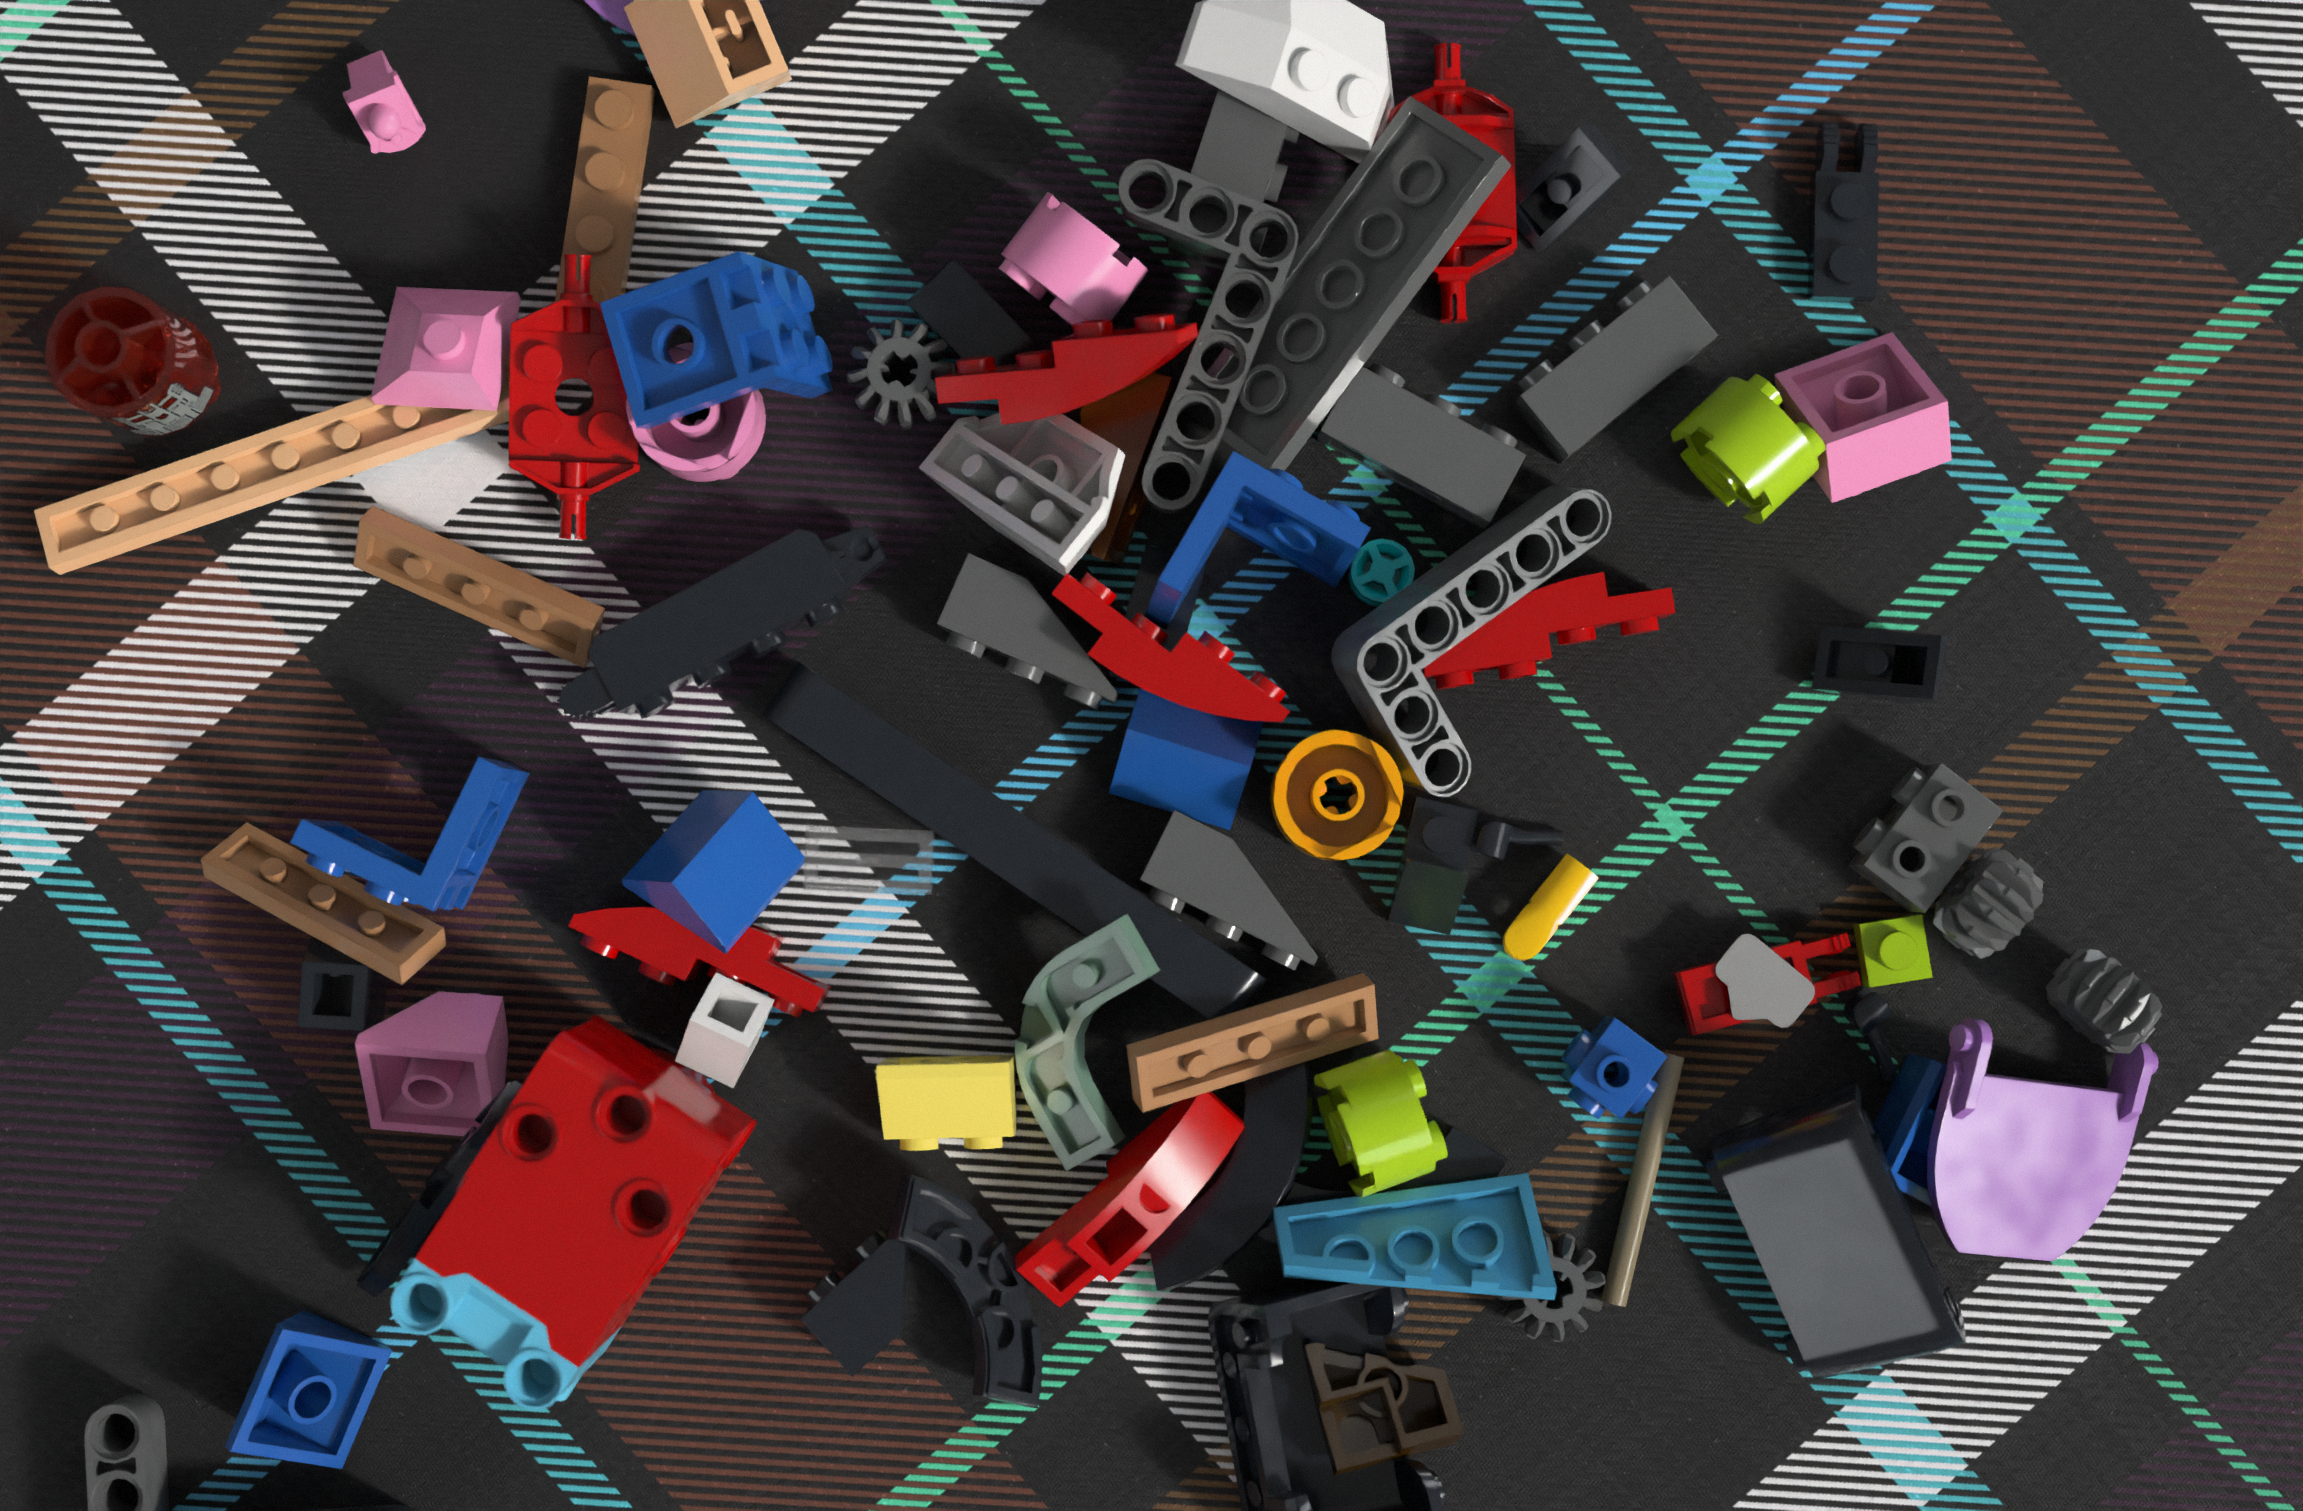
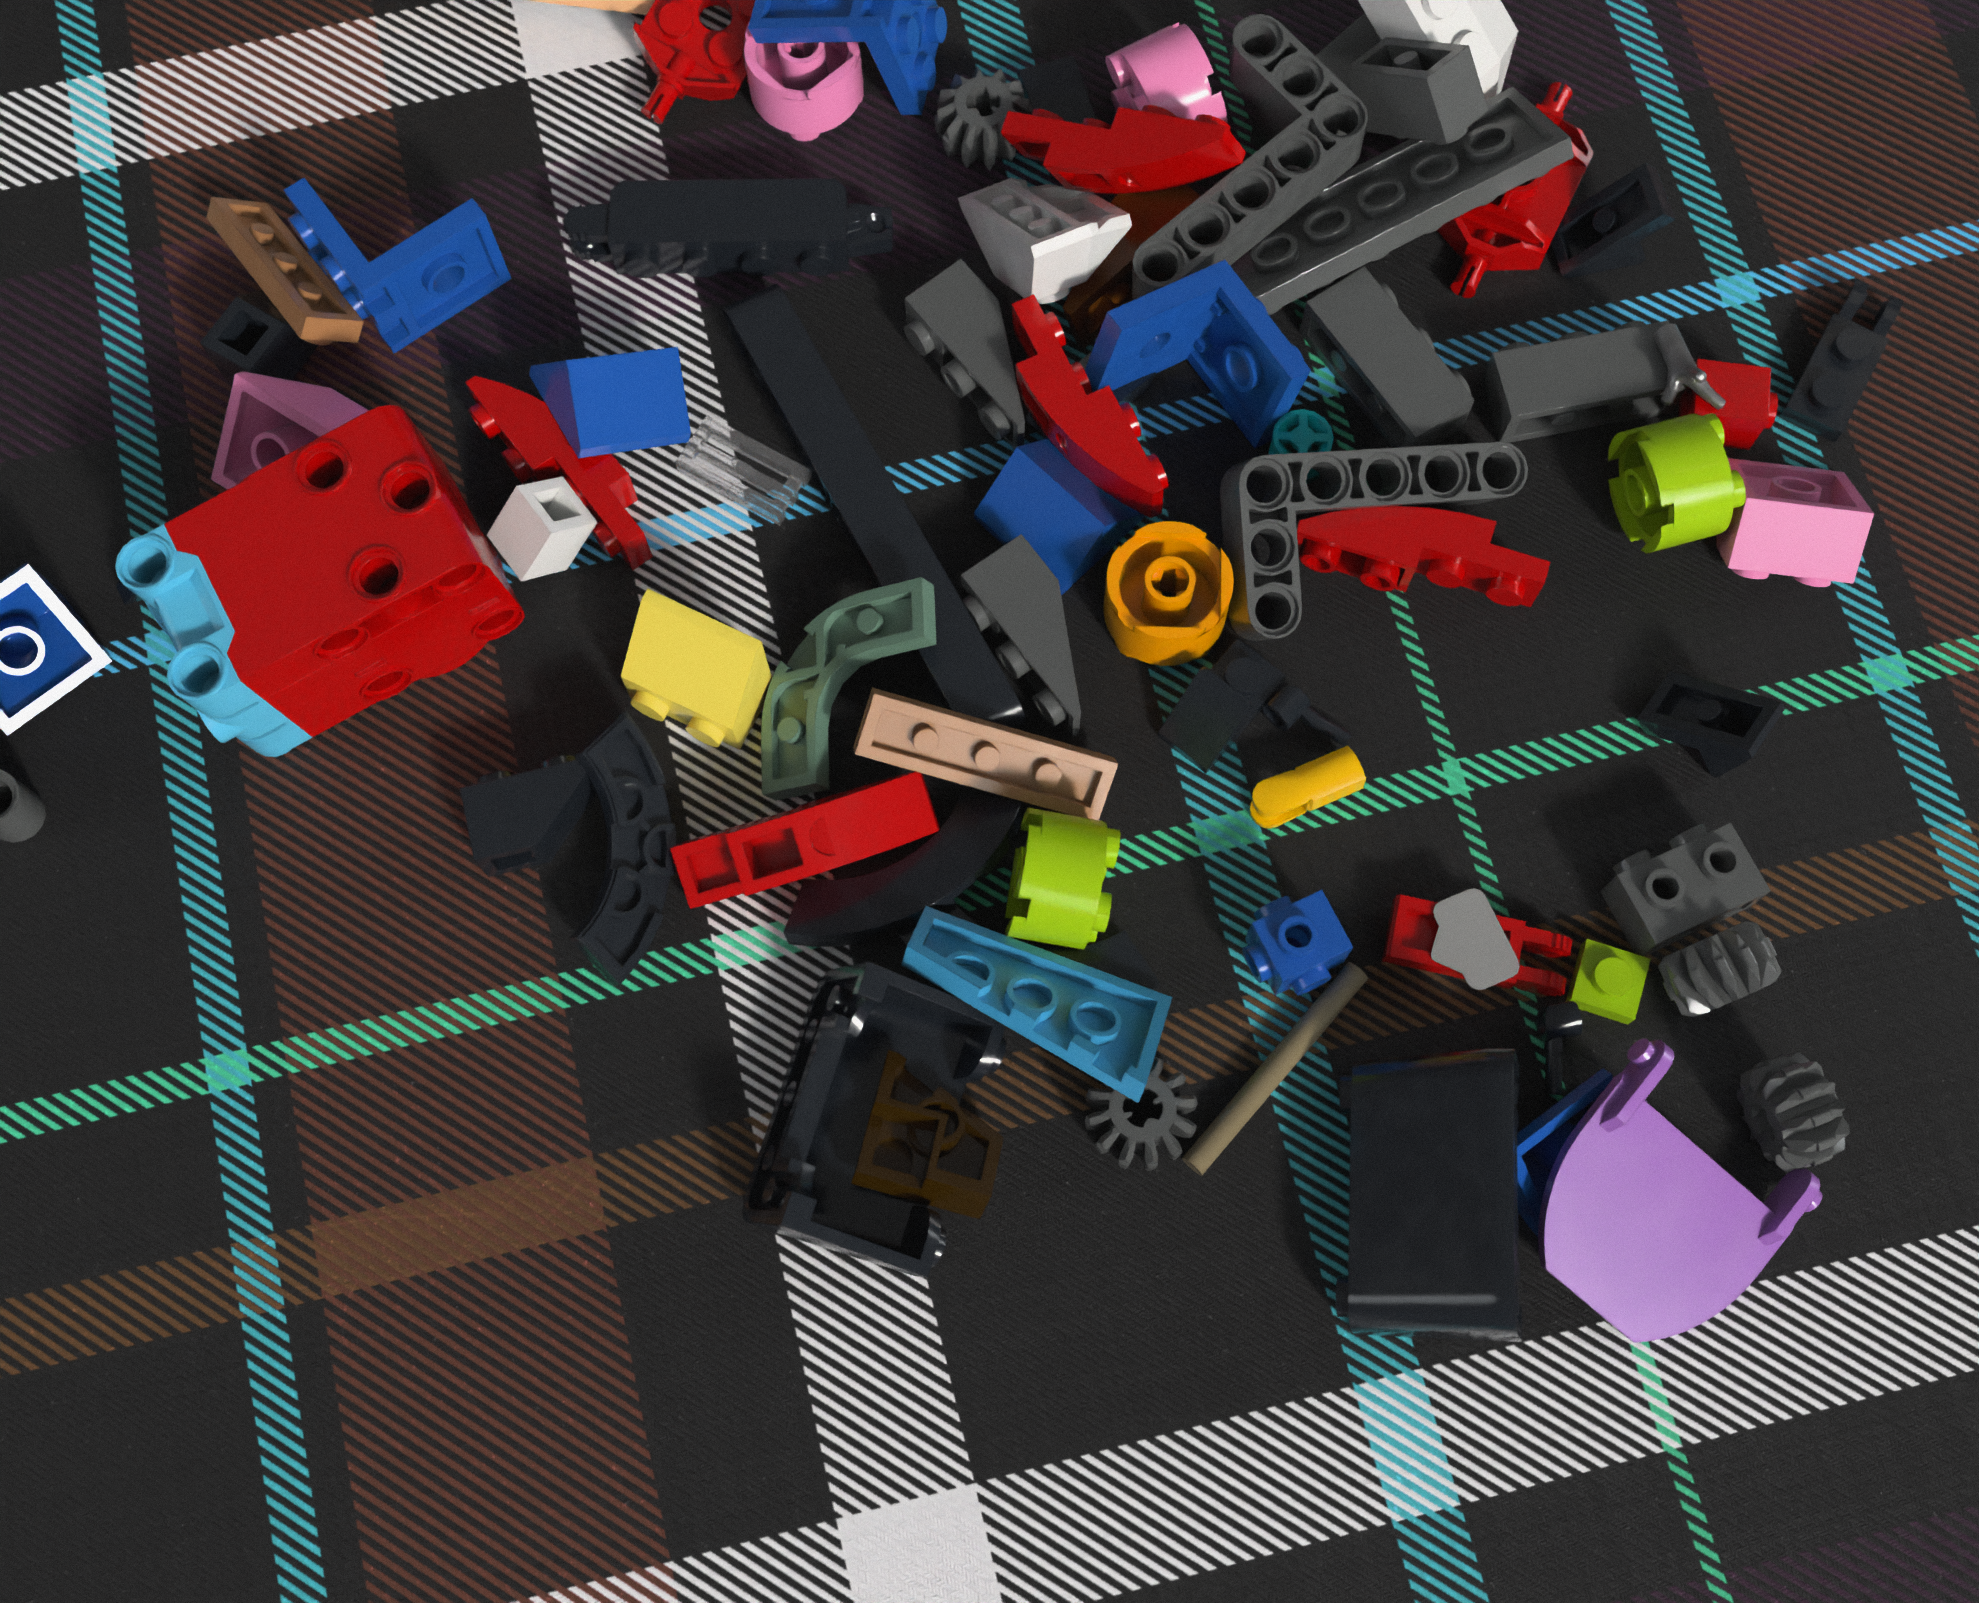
camera: 30 degrees right, 15 degrees down
medium nougat plate [353,506,605,668] -> none
none -> dark grey brick [1345,37,1489,145]
none -> flat silver bar [1653,324,1726,410]
none -> red brick [1678,359,1778,450]

